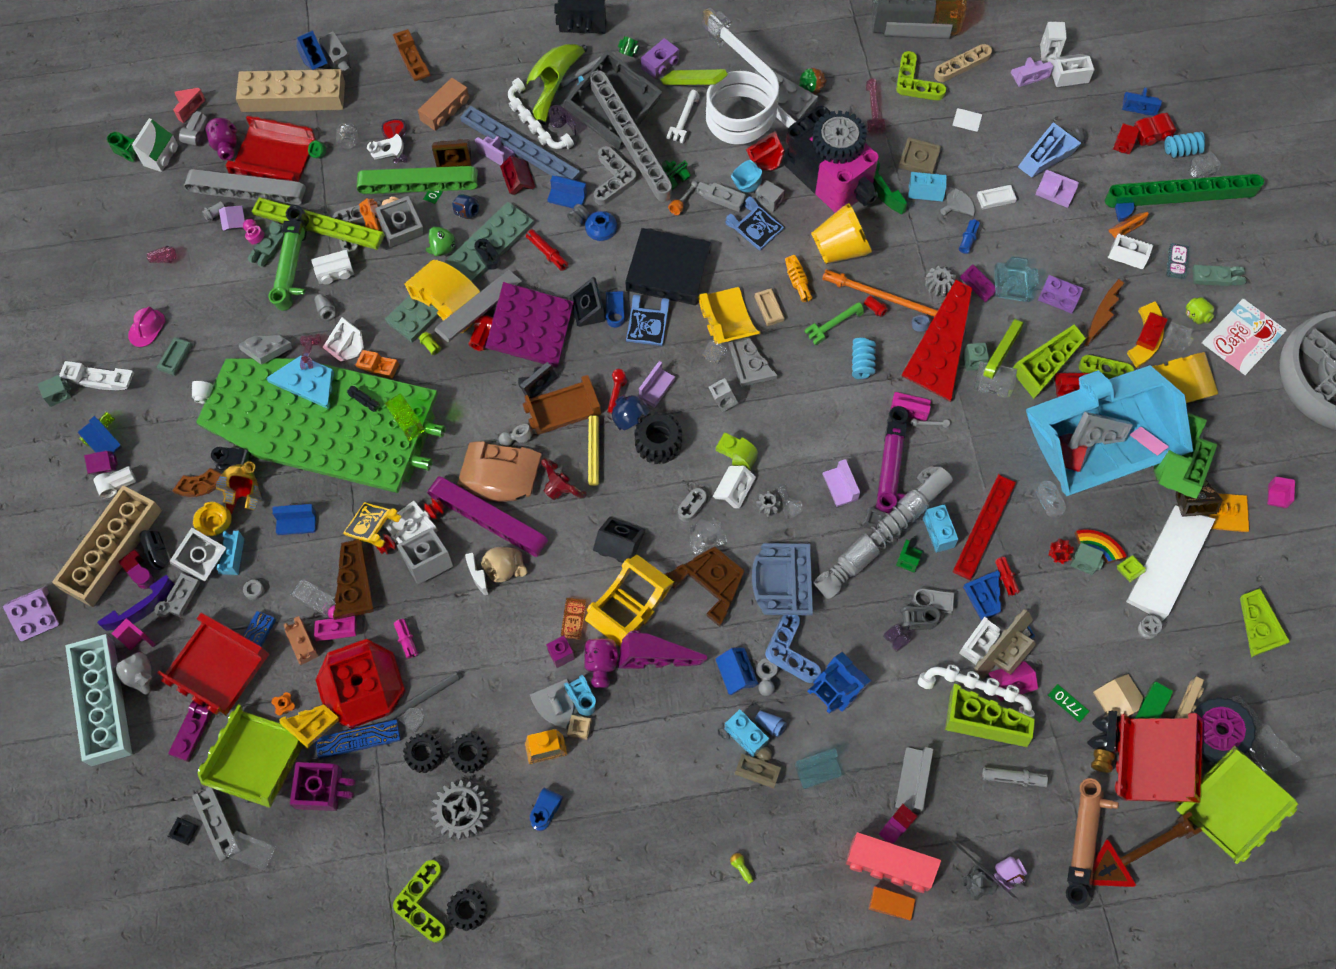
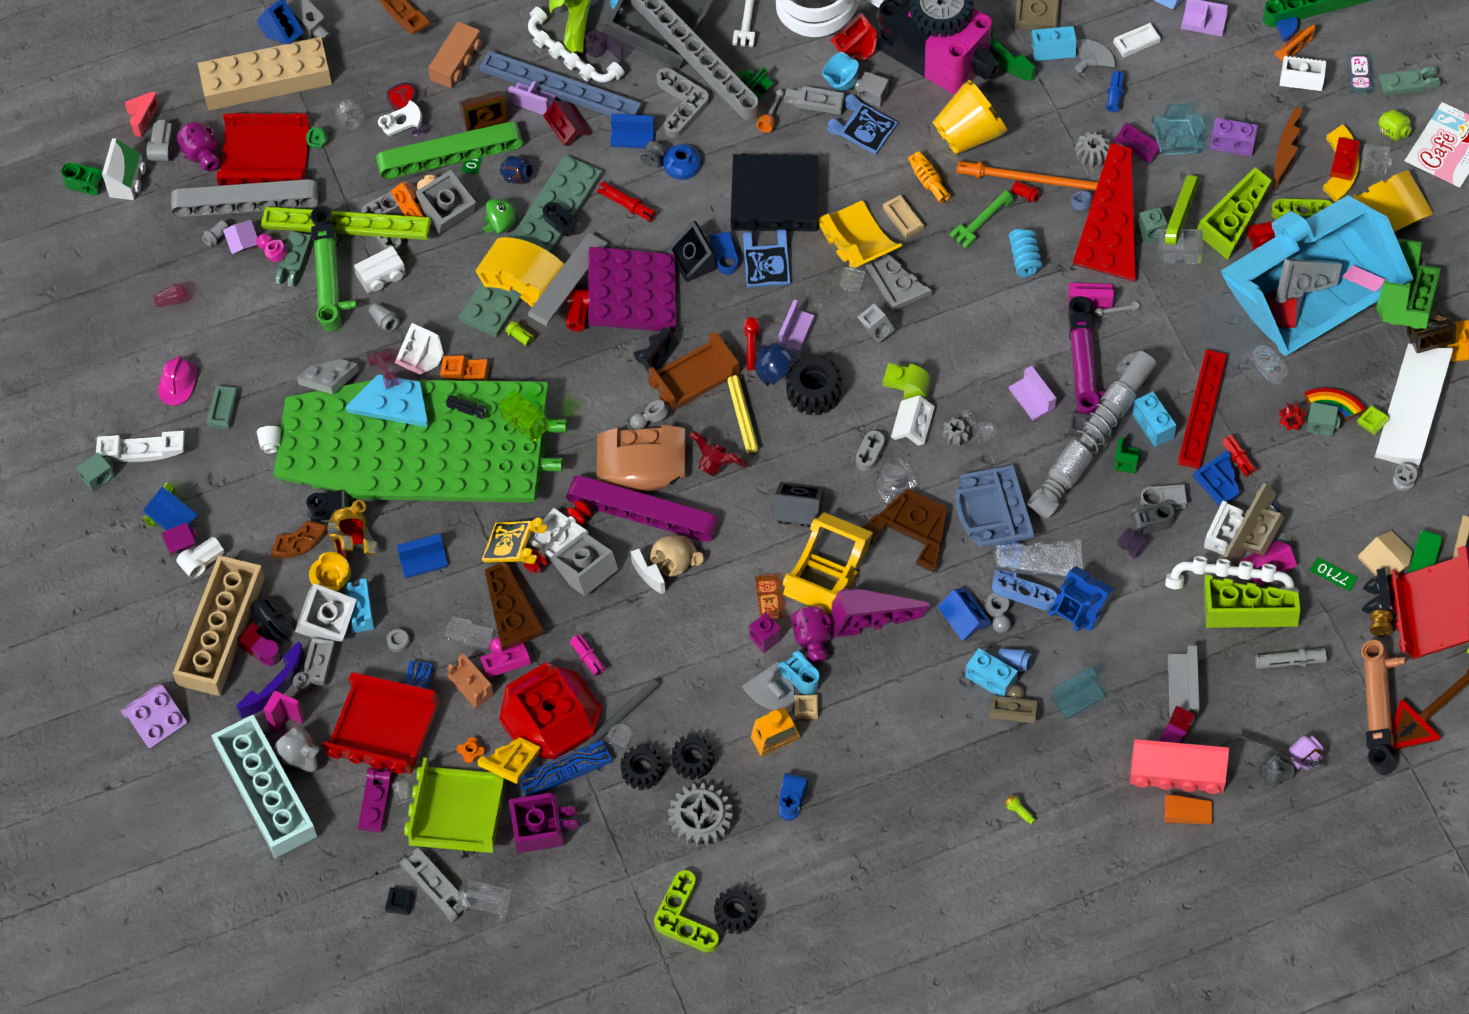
camera: 10 degrees left, 5 degrees down
none -> clear hose [392,780,412,805]
none -> clear wing [993,540,1083,580]

